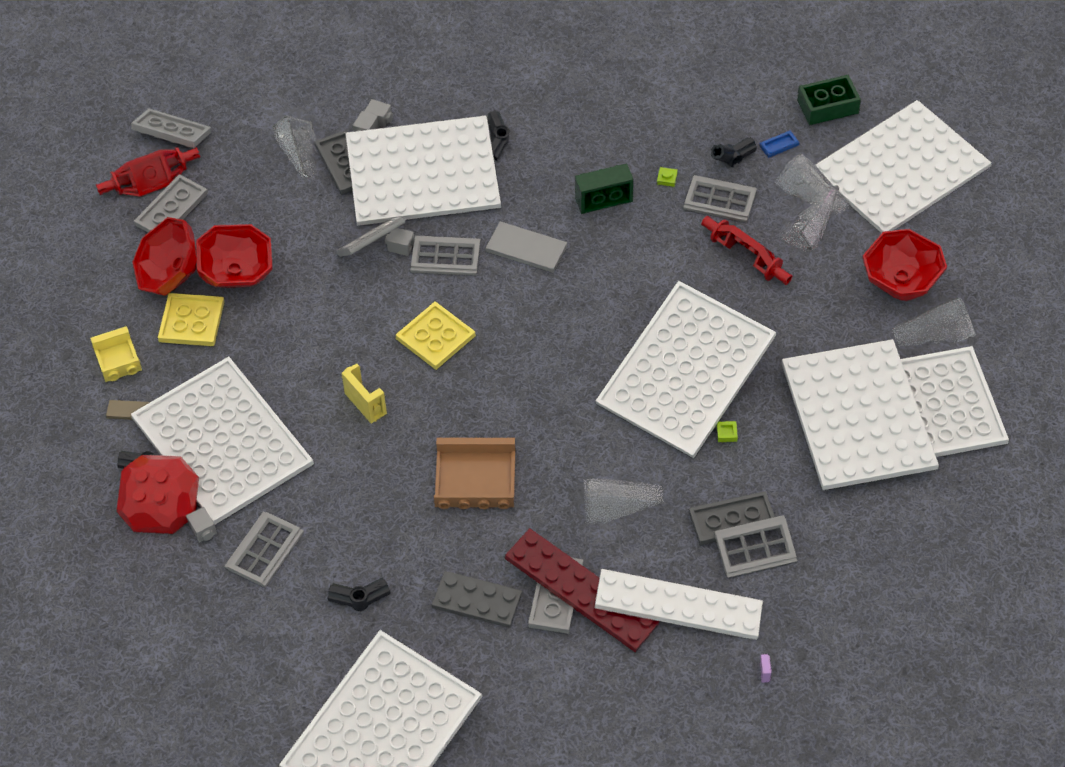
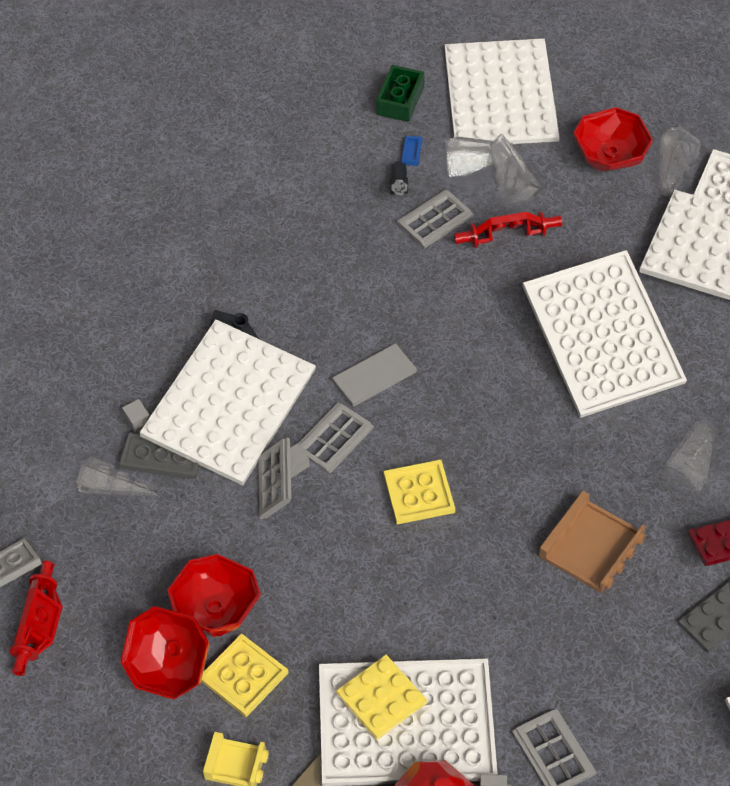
camera: 55 degrees left, 0 degrees up
light grey plate [134,174,208,233] -> none
black piece [327,577,391,611] -> none
light yellow panel [342,364,387,424] -> none
light grey brick [365,99,393,128] -> none
dark green brick [575,163,634,214] -> none
lime plate [657,167,678,187] -> none
lime plate [716,421,738,442] -> none
none -> light yellow plate [336,655,427,740]

